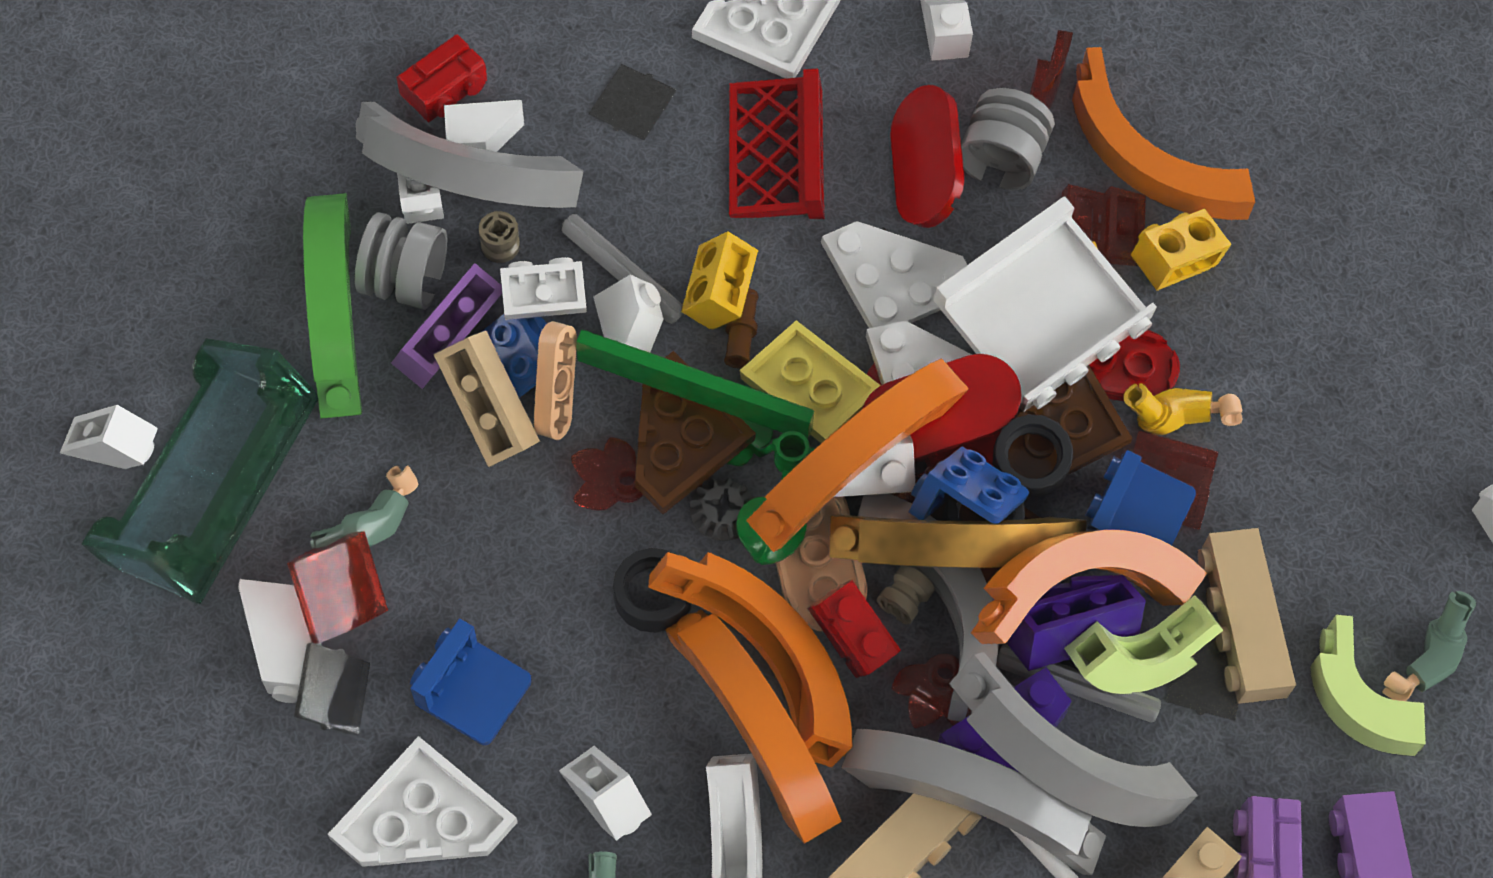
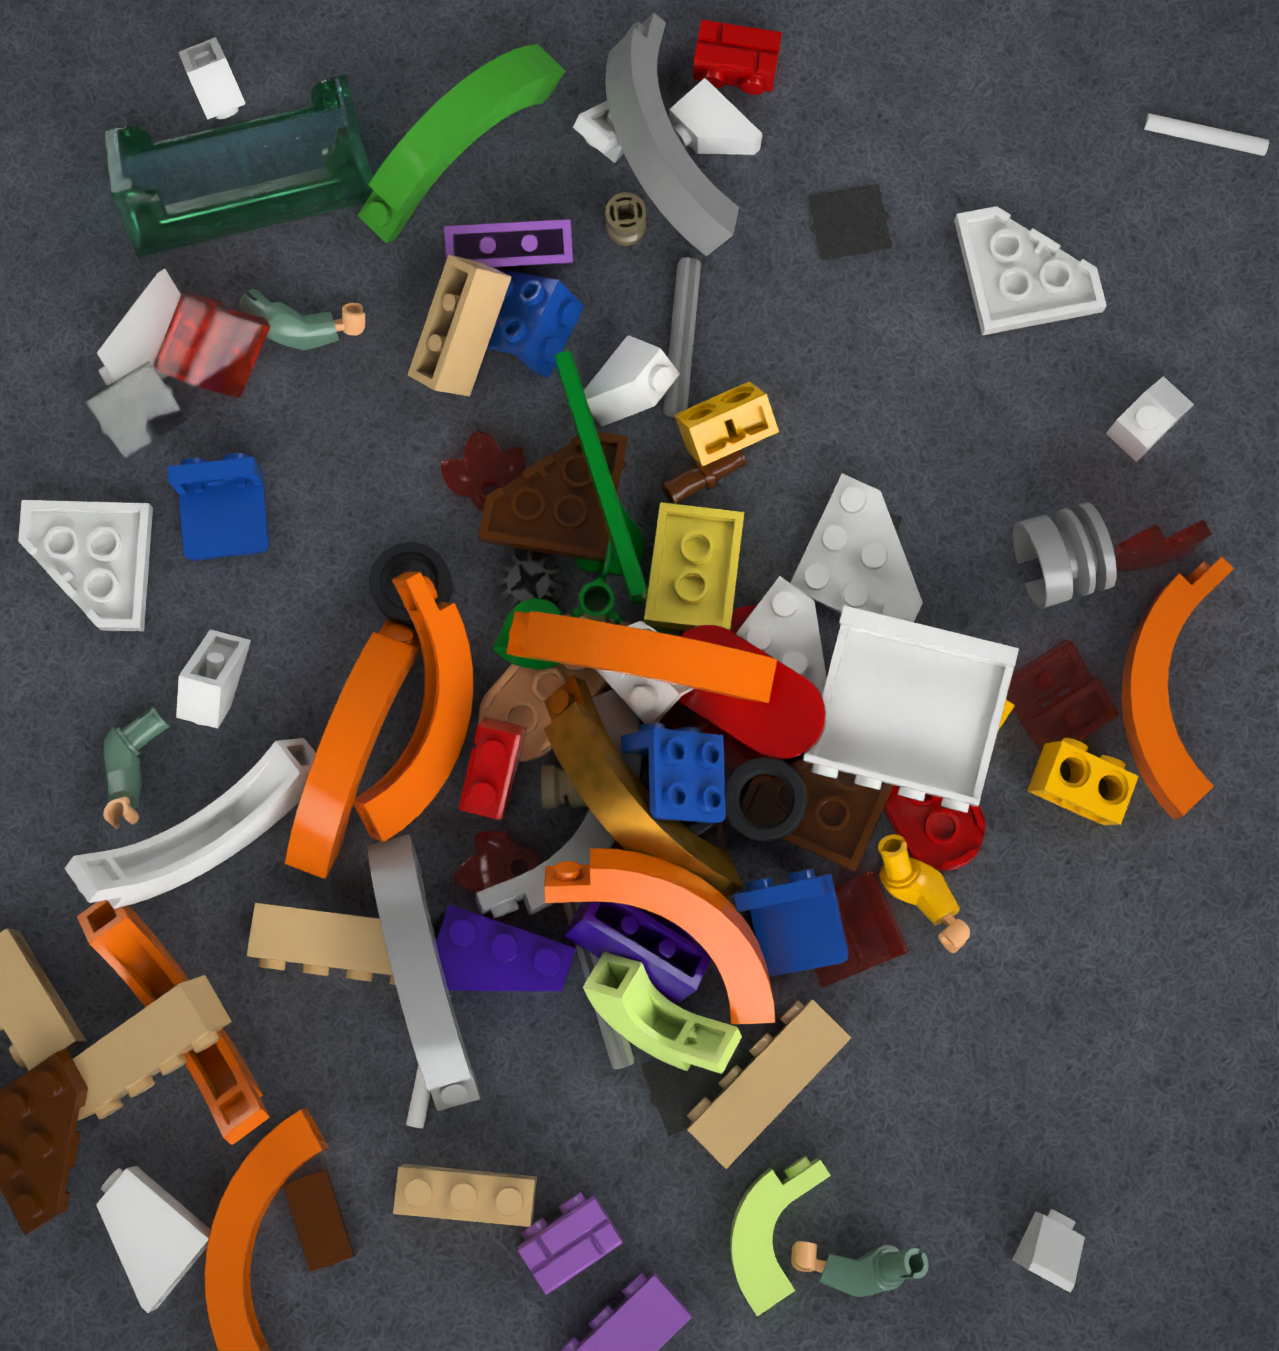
camera: 55 degrees right, 15 degrees up
light grey wheel [355,212,448,310] -> none
white bracket [500,257,586,320] -> none
light nougat beam [534,321,577,440] -> none
red fence [729,68,825,219] -> none
red tile [890,85,964,228] -> none
light grey arch [949,652,1198,827] -> none

